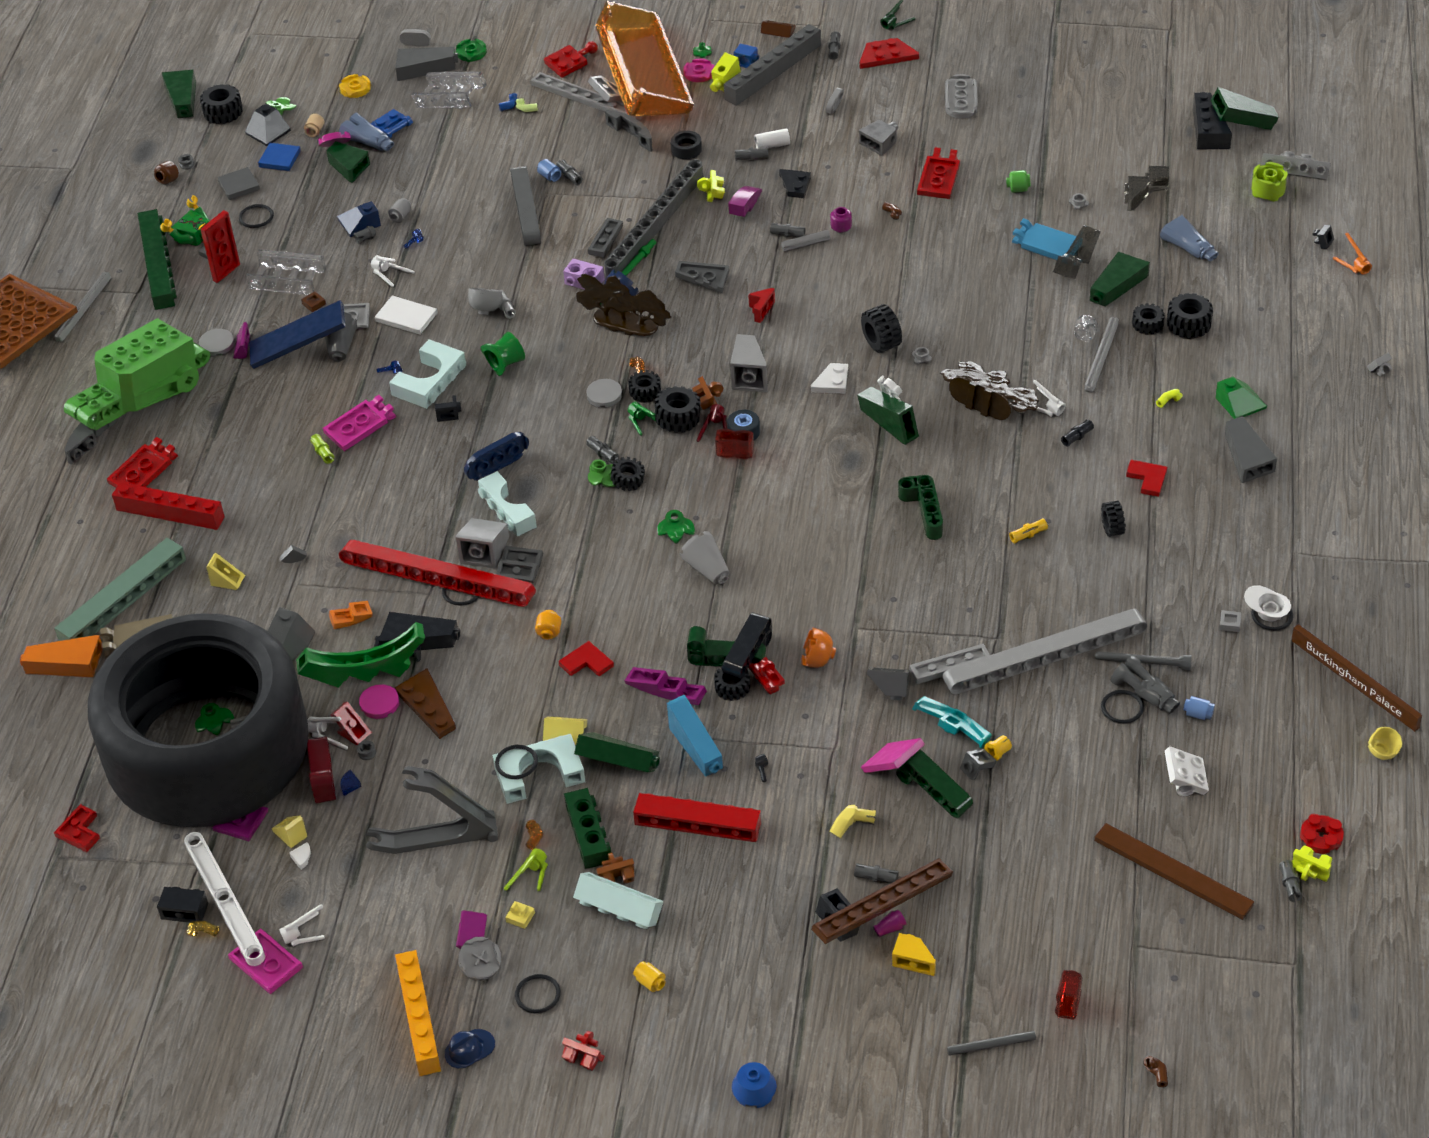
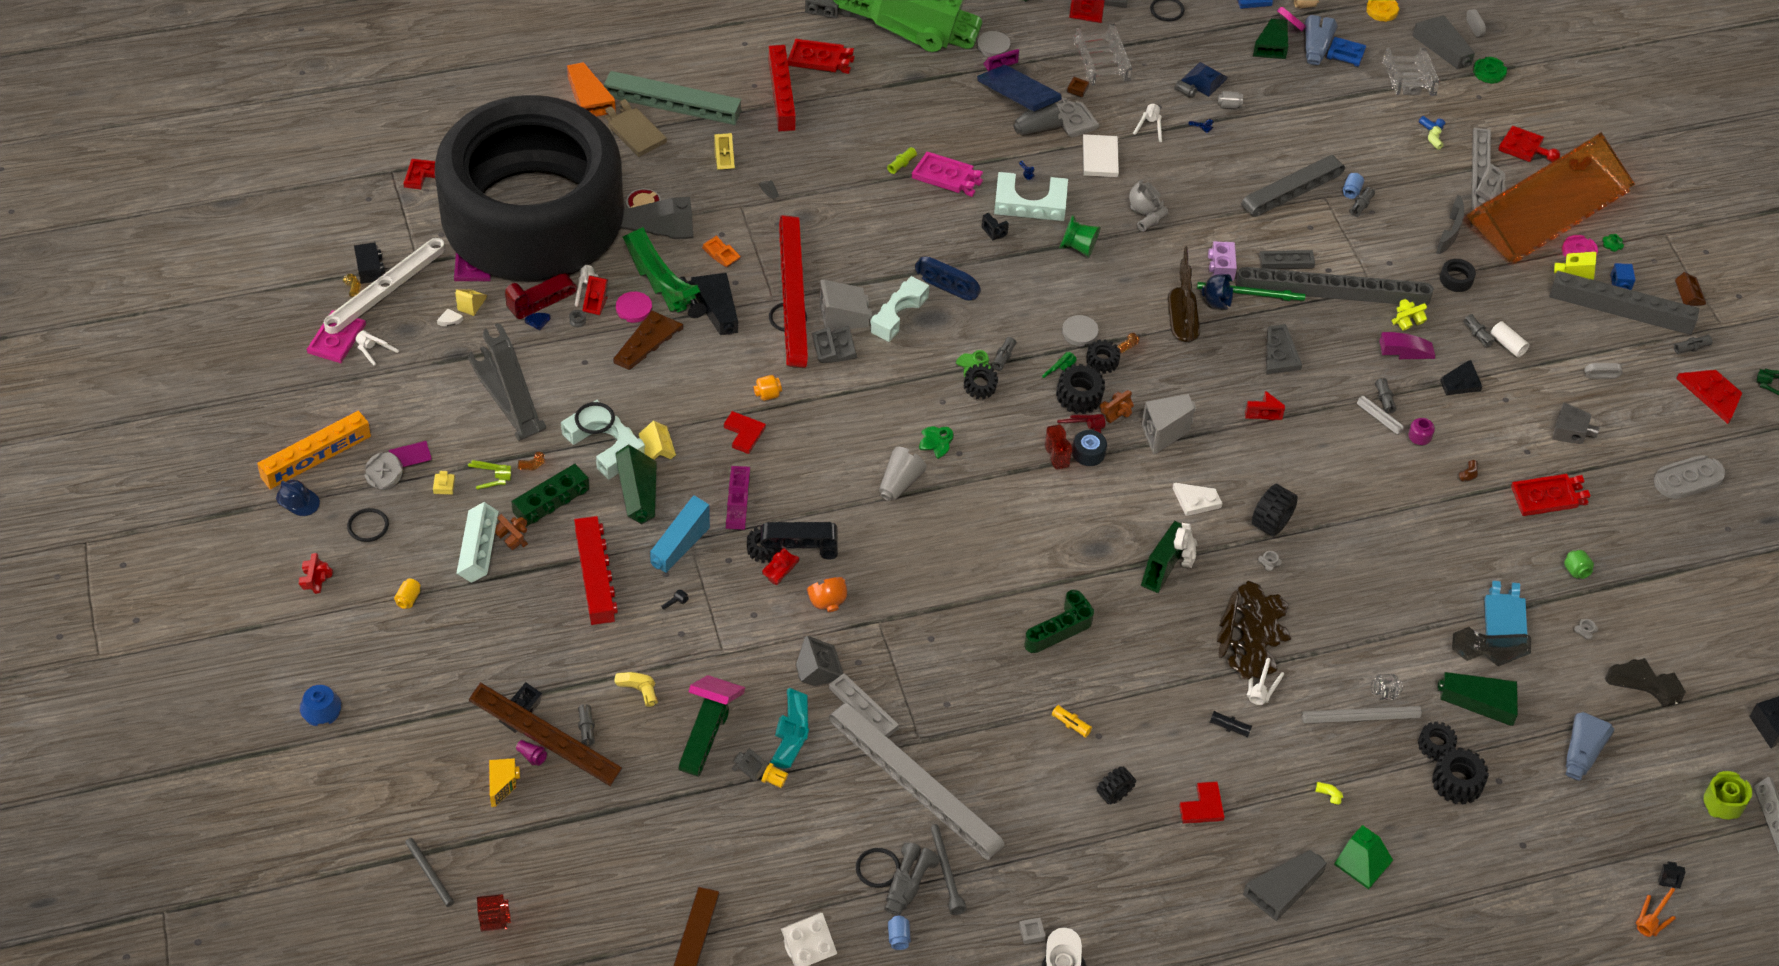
camera: 60 degrees right, 5 degrees up
dark green beam [687,626,766,667] -> none

